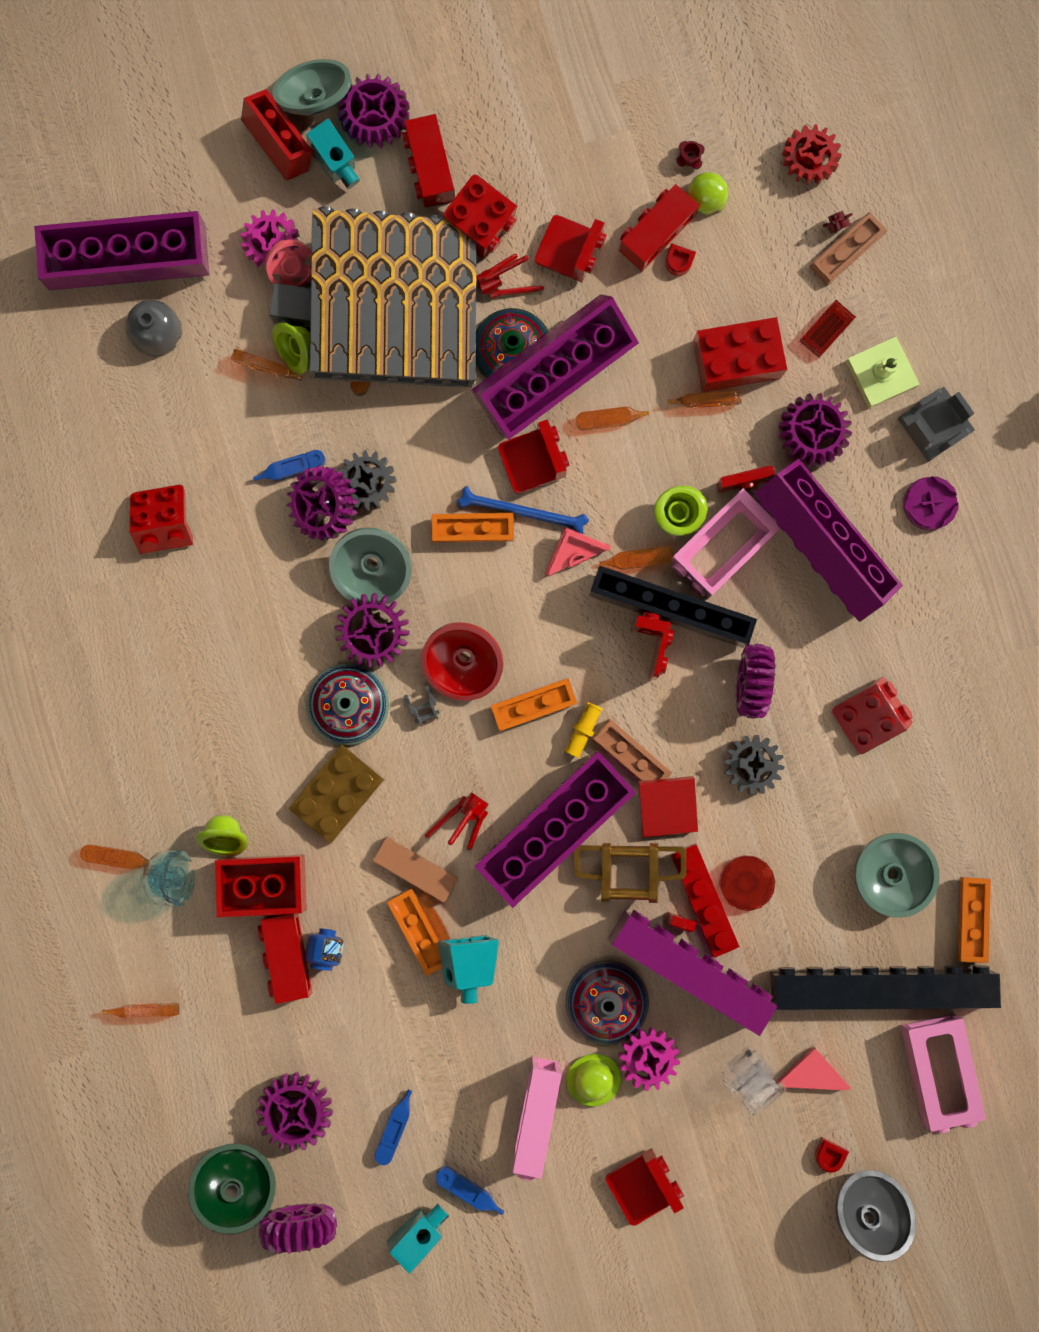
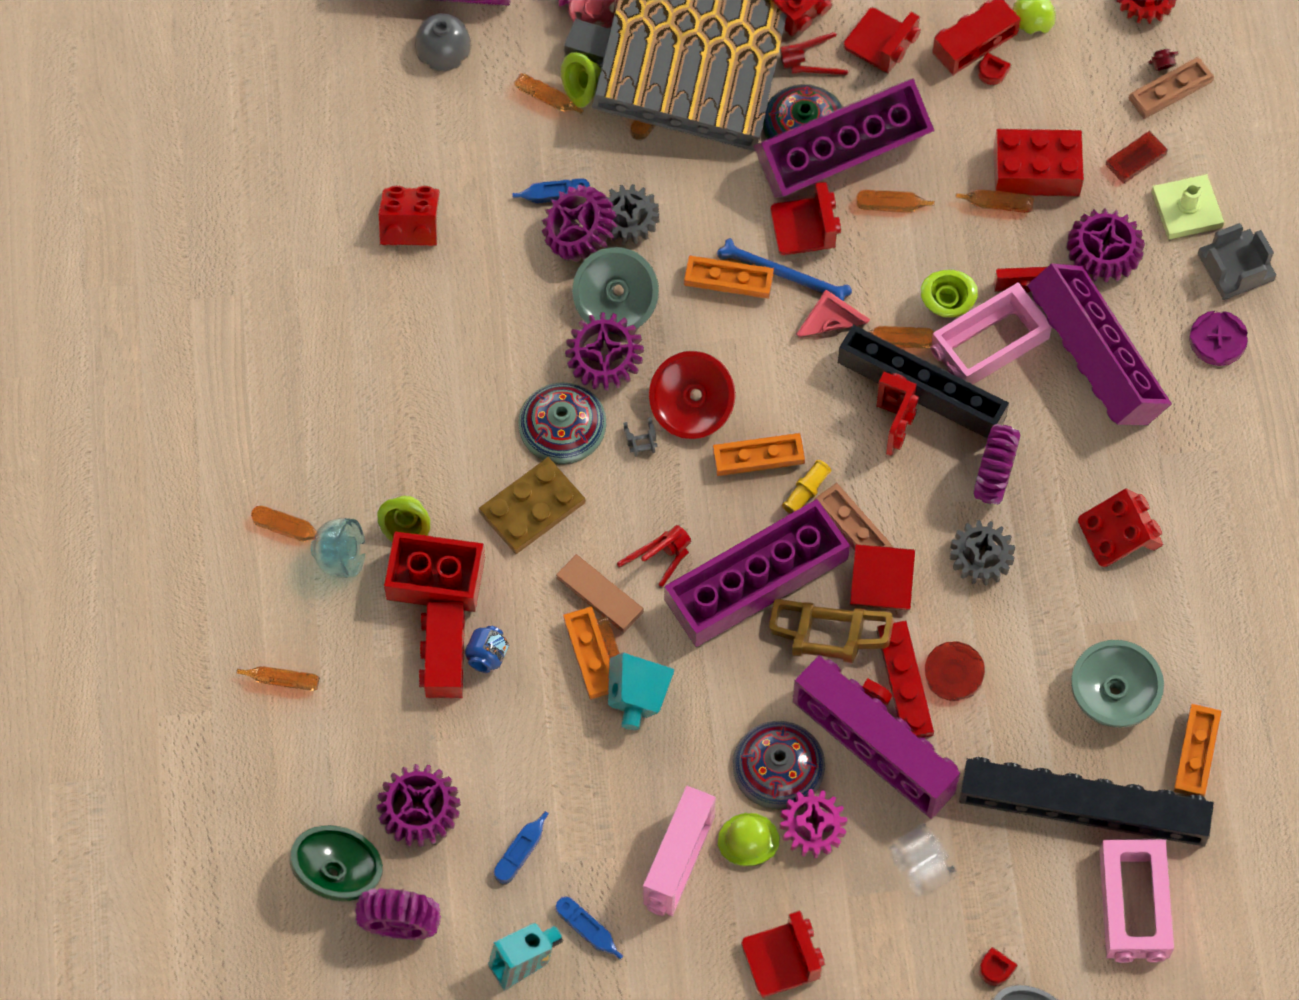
camera: 20 degrees right, 20 degrees down
coral tile [776,1047,851,1090] -> none

